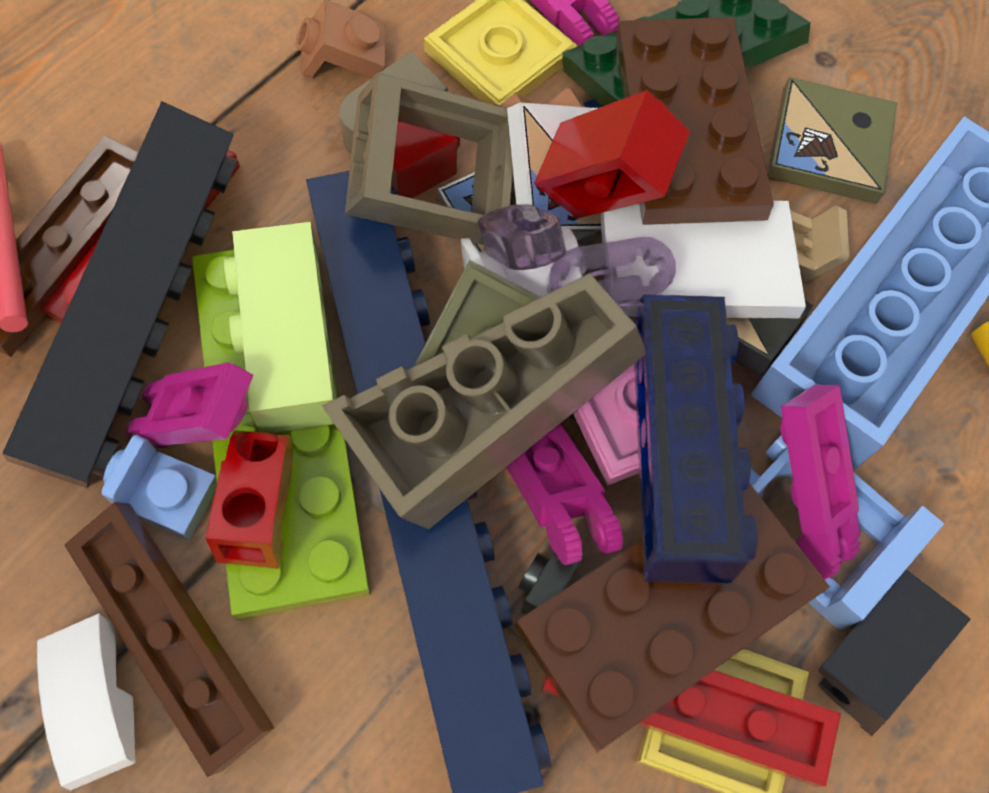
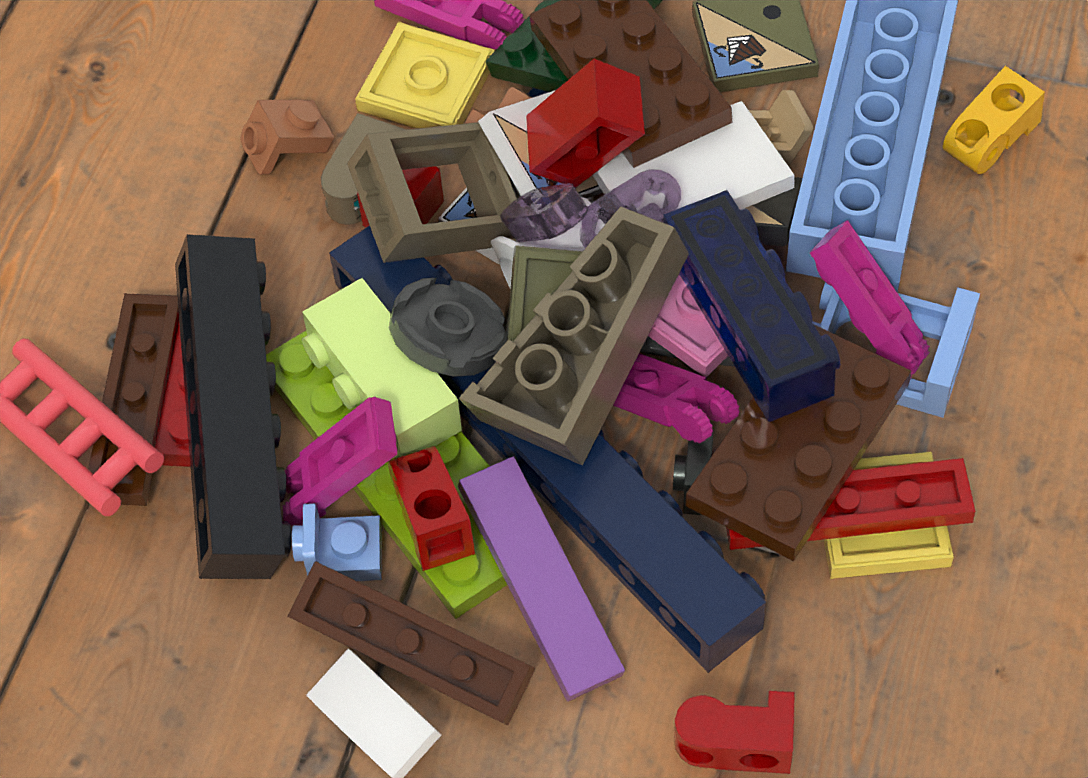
camera: 15 degrees left, 10 degrees down
black hinge [818,569,971,736] -> none
none -> dark grey tile [389,278,507,376]
none -> medium lavender tile [458,456,625,702]

